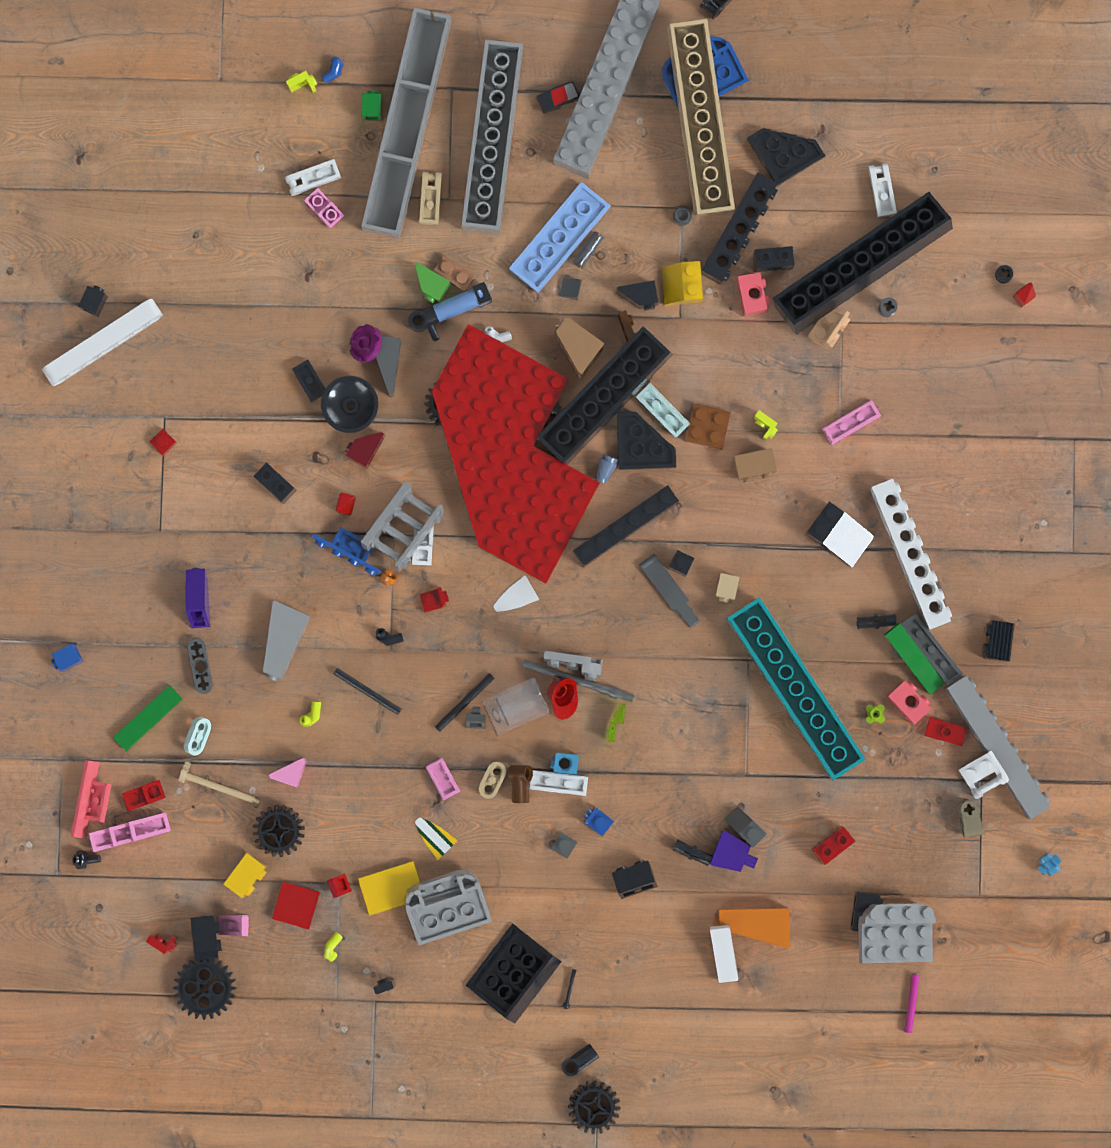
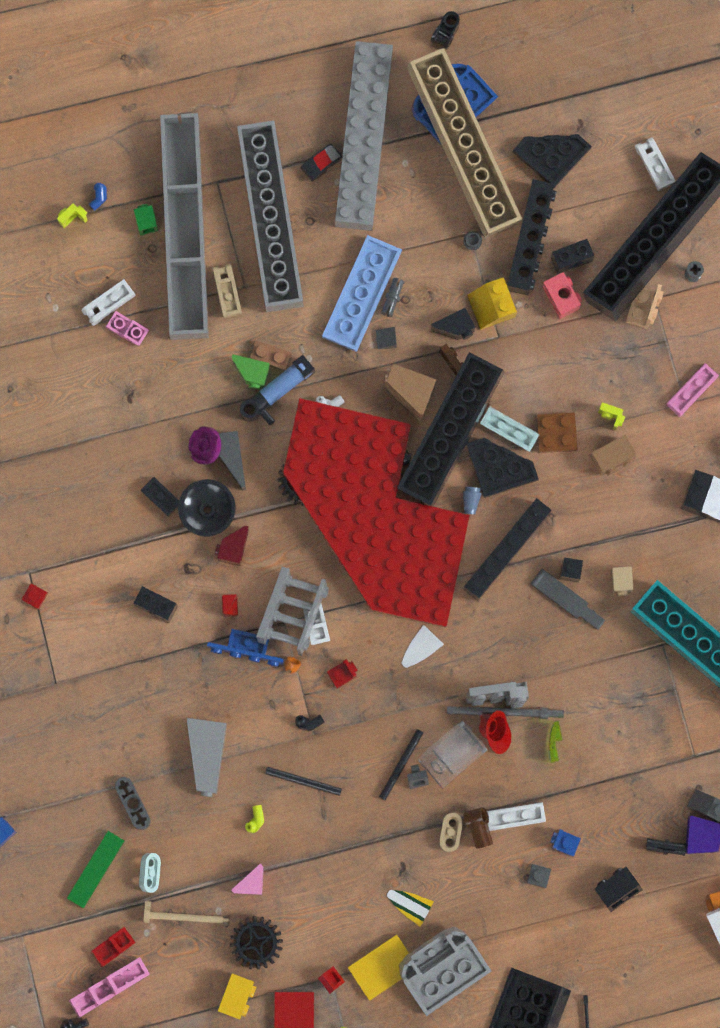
camera: 20 degrees left, 5 degrees down
coral bracket [71,760,112,838] -> none
dark purple slope [186,568,210,628] -> none
bright pink plate [425,758,460,801] -> none
dark azure brick [550,753,579,775] -> none

